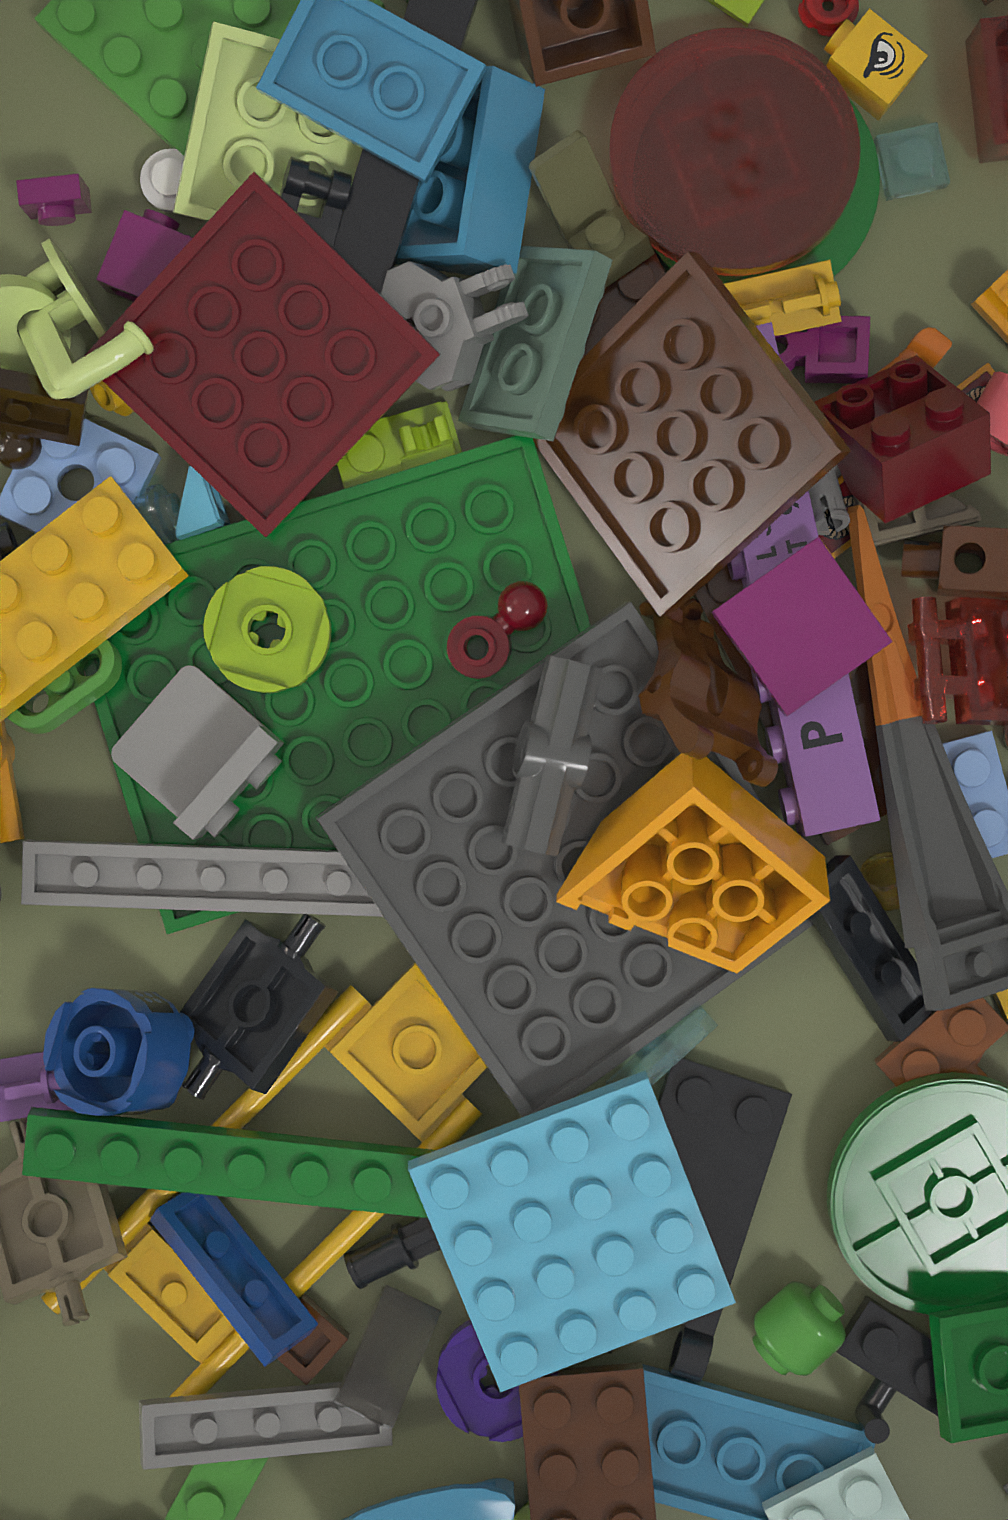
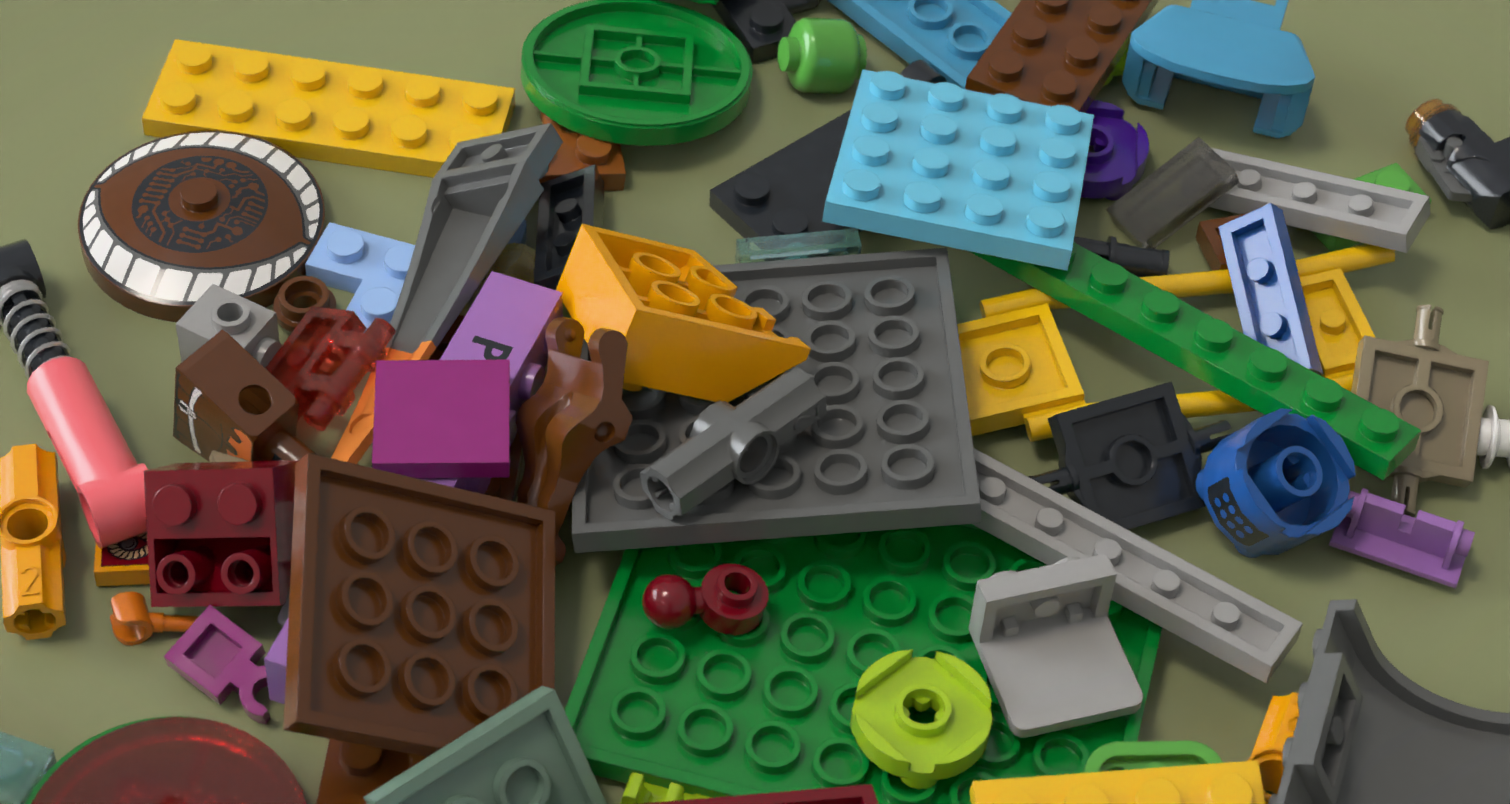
camera: 150 degrees left, 40 degrees down
yellow hinge [723,259,842,336] -> none

